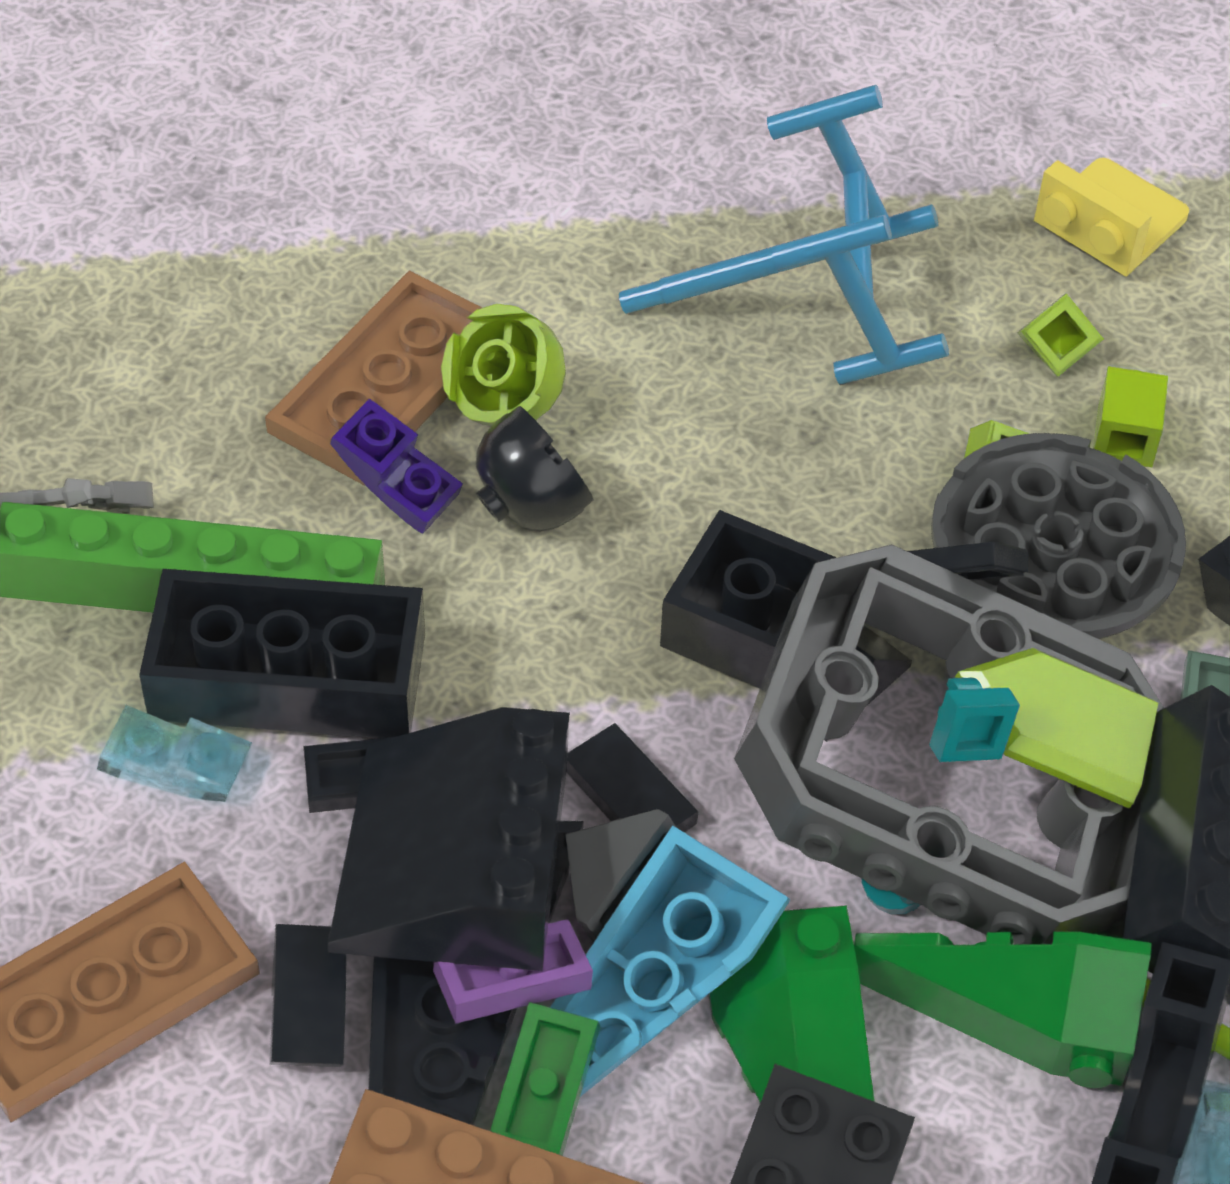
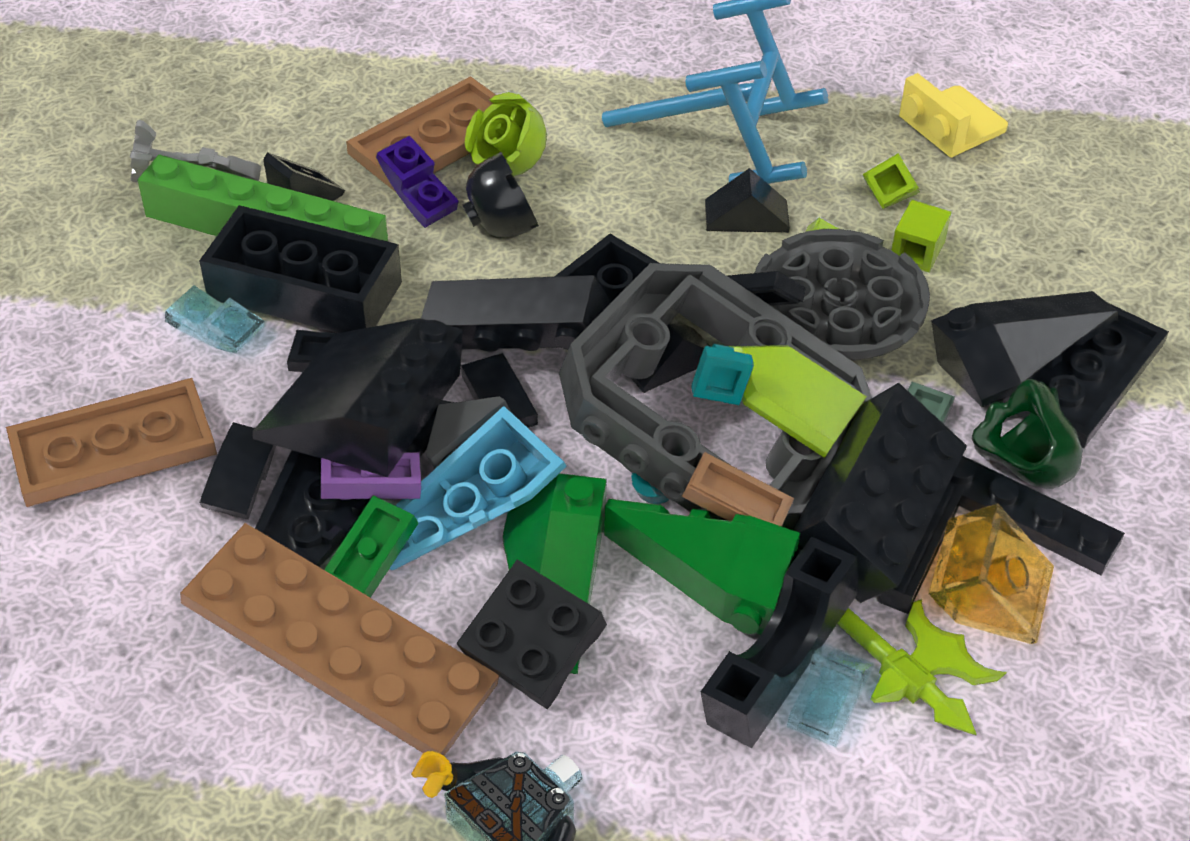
camera: 15 degrees right, 5 degrees down
none -> black slope [263,152,346,201]
none -> black brick [421,275,610,352]
none -> medium nougat tile [682,452,794,526]
none -> black slope [705,168,790,233]

